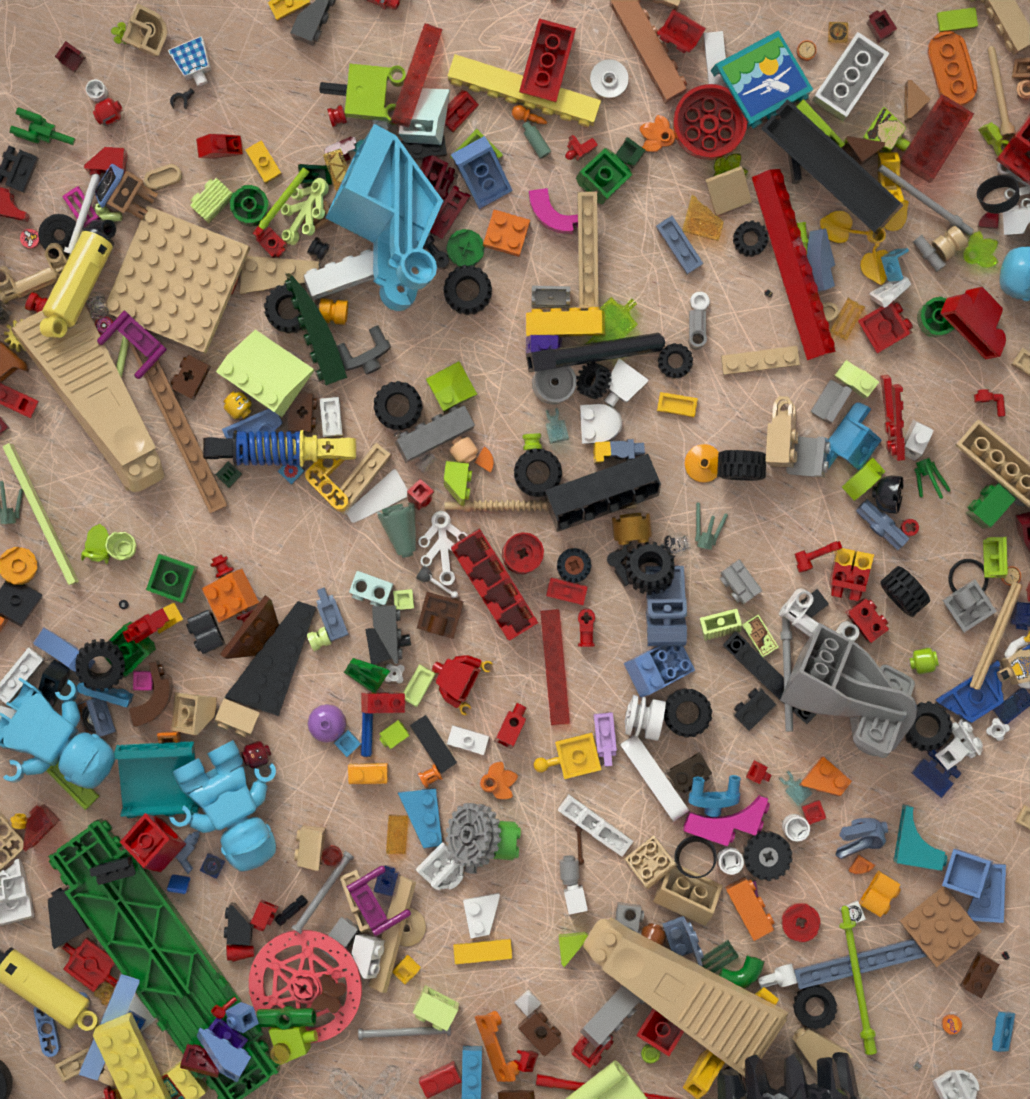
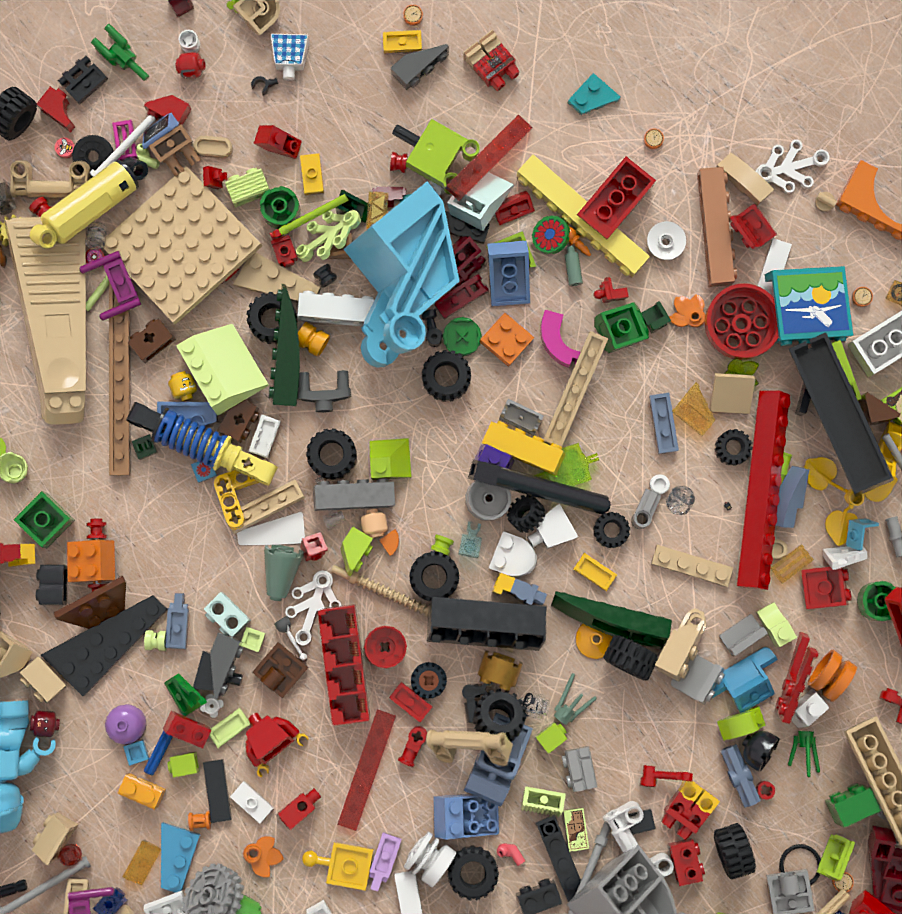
camera: 20 degrees right, 5 degrees down
none -> red tile [203,166,227,190]
none -> tan piece [426,730,513,766]
none -> coral arm [496,843,526,866]
none -> tile [532,215,570,254]
none -> lime brick [535,722,567,754]
none -> dark green slope [551,591,672,650]
none -> clear head [666,486,695,515]
none -> orange wheel [807,649,857,702]

